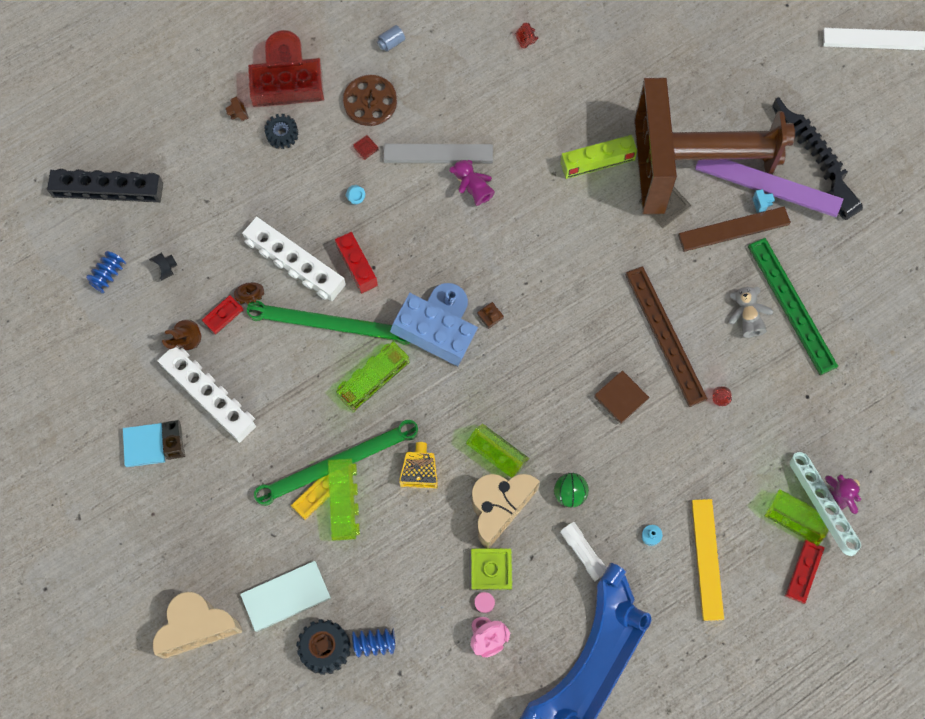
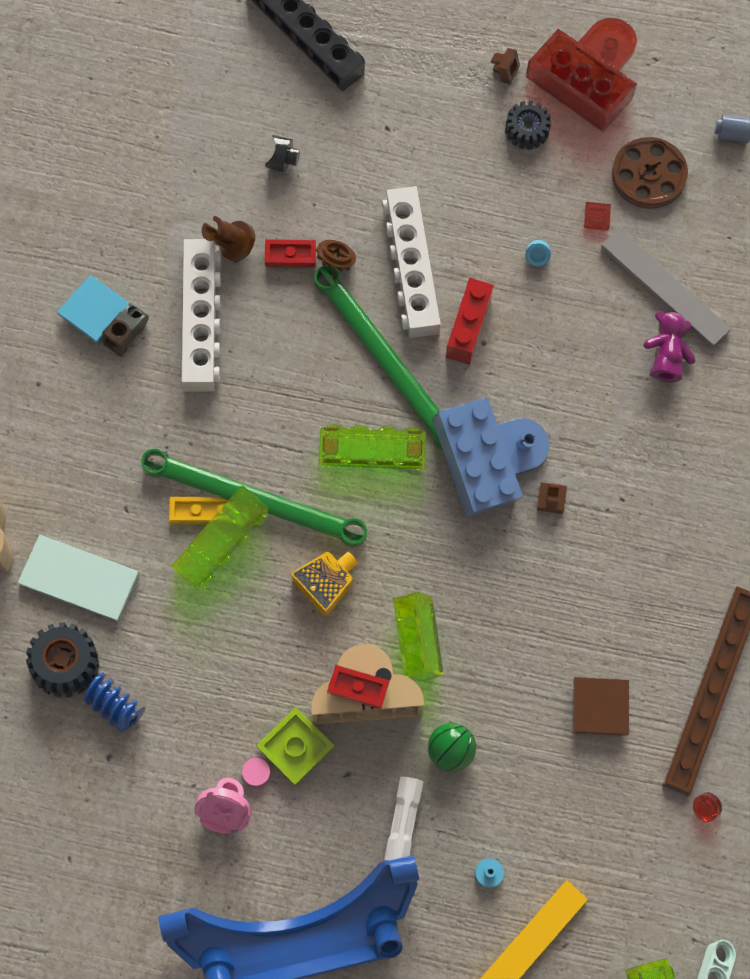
camera: 40 degrees right, 0 degrees up
blue piece [86,251,127,294] -> none
none -> red plate [327,664,390,709]

